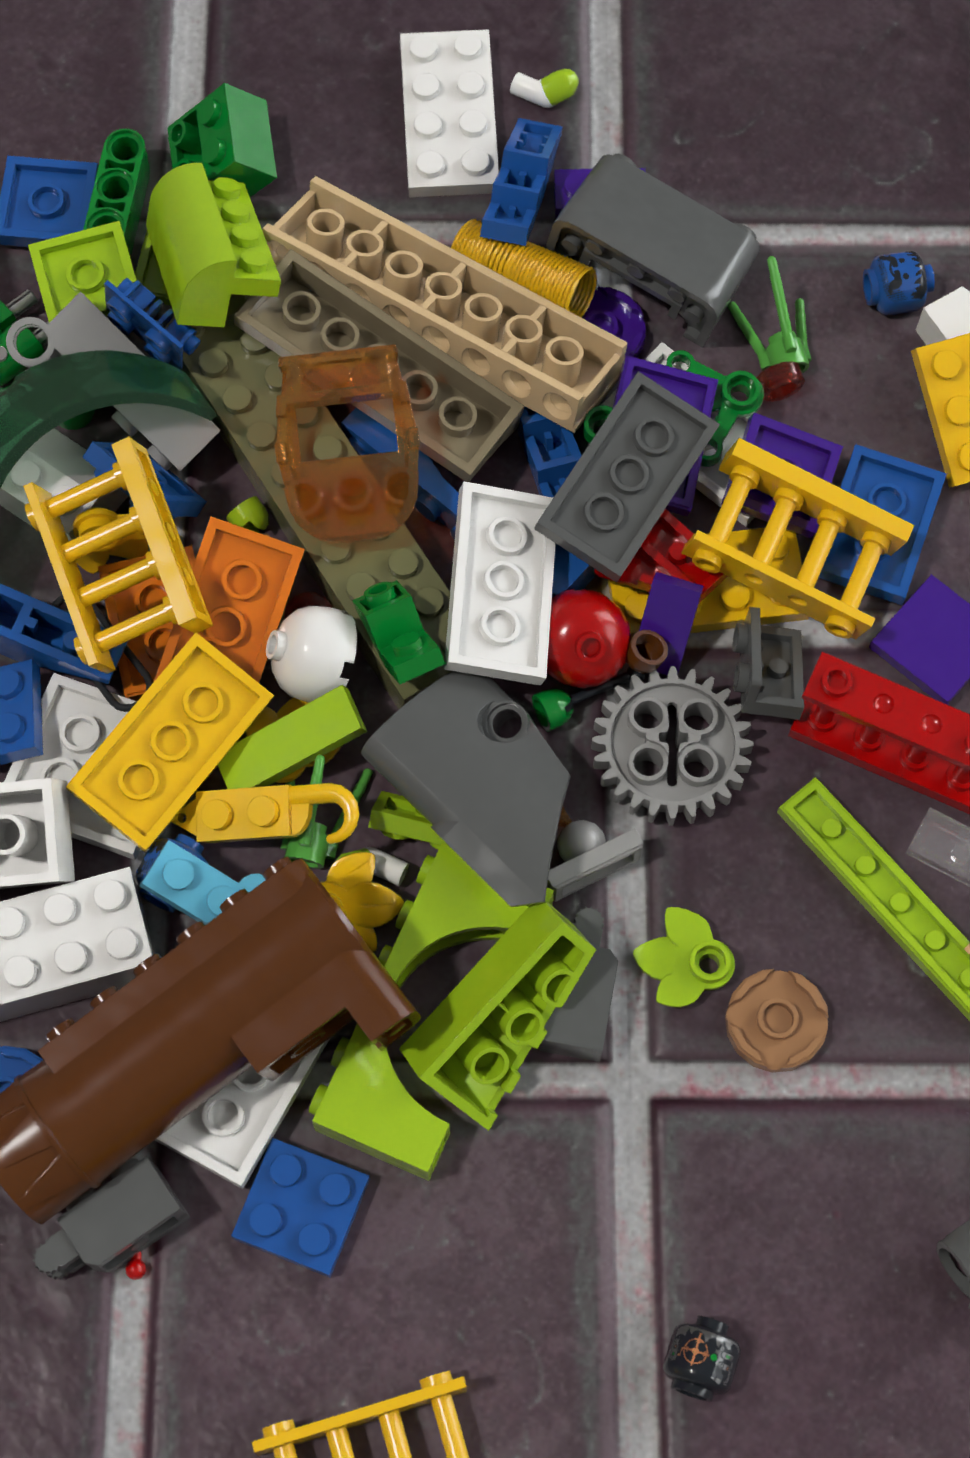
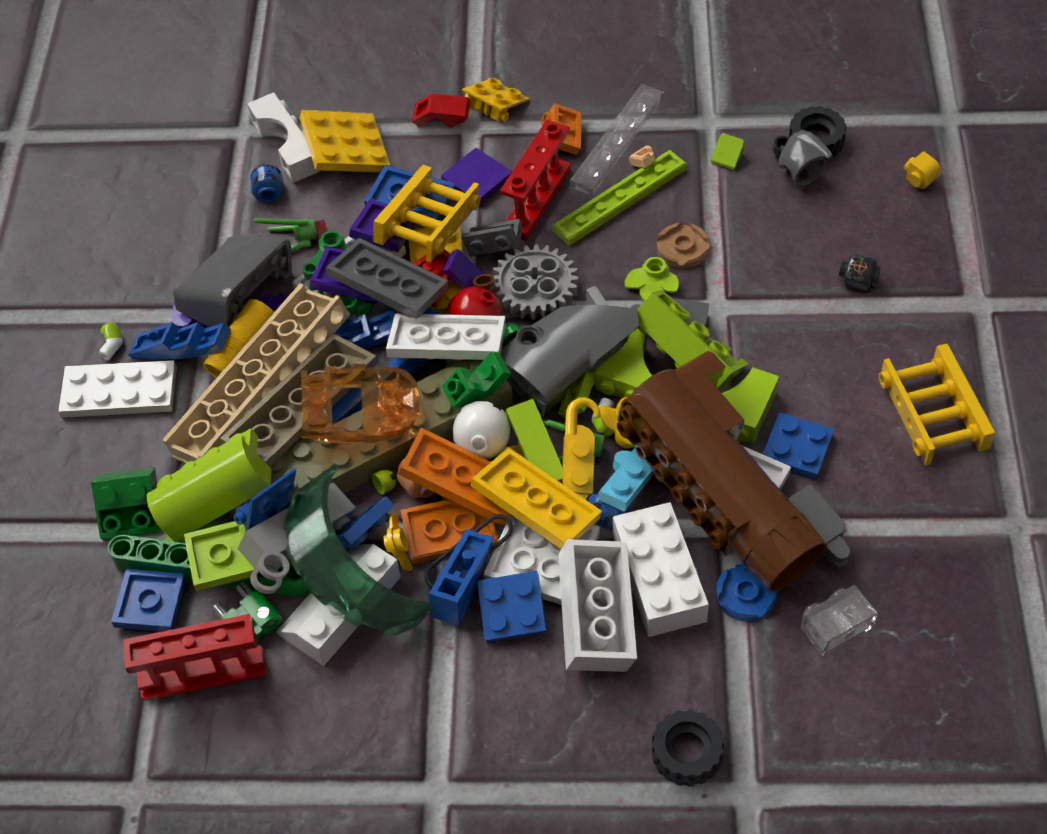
camera: 85 degrees left, 15 degrees down
yellow fence [23,437,213,674] -> none

